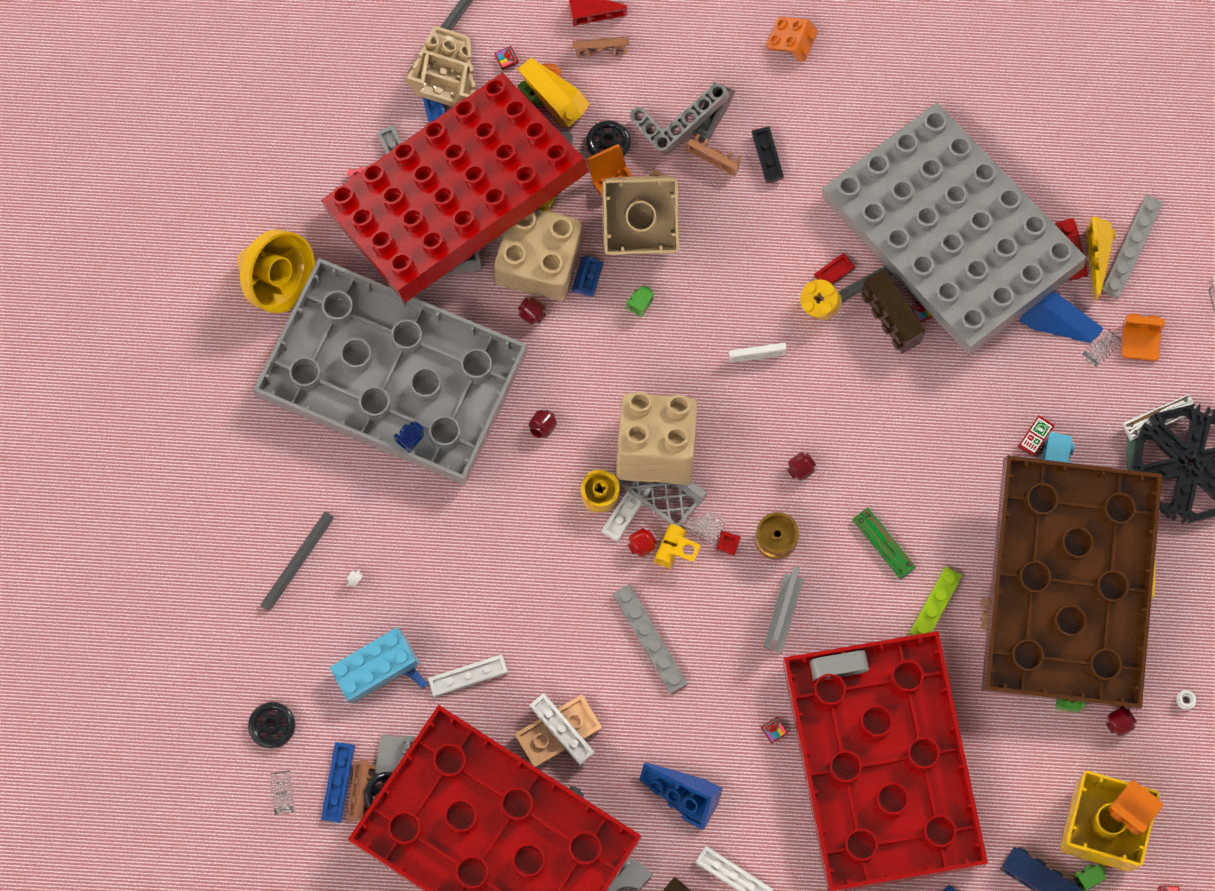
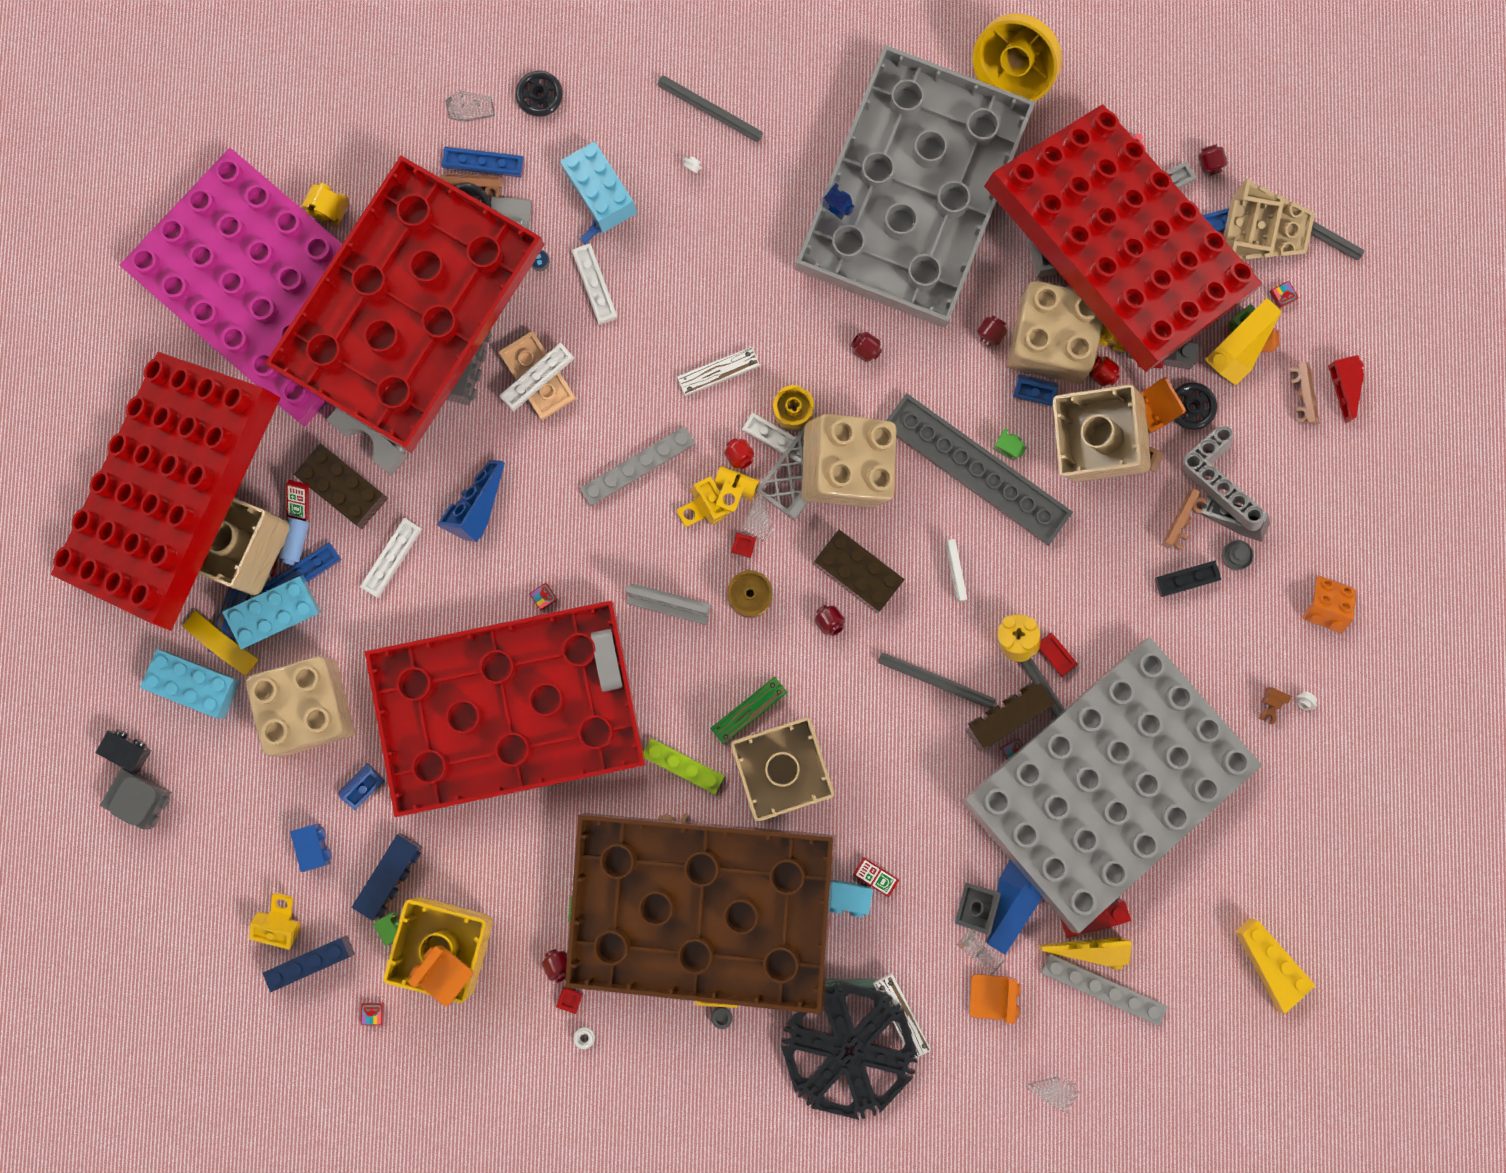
camera: 90 degrees right, 10 degrees up
none -> red tile [556,986,583,1014]
none -> yellow piece [676,476,731,527]
none -> white tile [677,347,760,396]
none -> dark grey tile [711,1007,733,1029]
none -> tan brick [731,718,834,822]
none -> dark brown brick [813,529,905,614]
none -> dark grey axle [878,653,995,709]
none -> dark grey plate [886,393,1073,546]
none -> dark grey slope [955,883,1001,935]
none -> red head [1089,356,1119,387]
none -> dark red head [1198,144,1228,176]
none -> dark grey plate [1221,540,1254,571]
none -> yellow wedge [1235,918,1316,1014]
none -> dark orange piece [1259,687,1291,724]
none -> white plate [1296,692,1317,711]

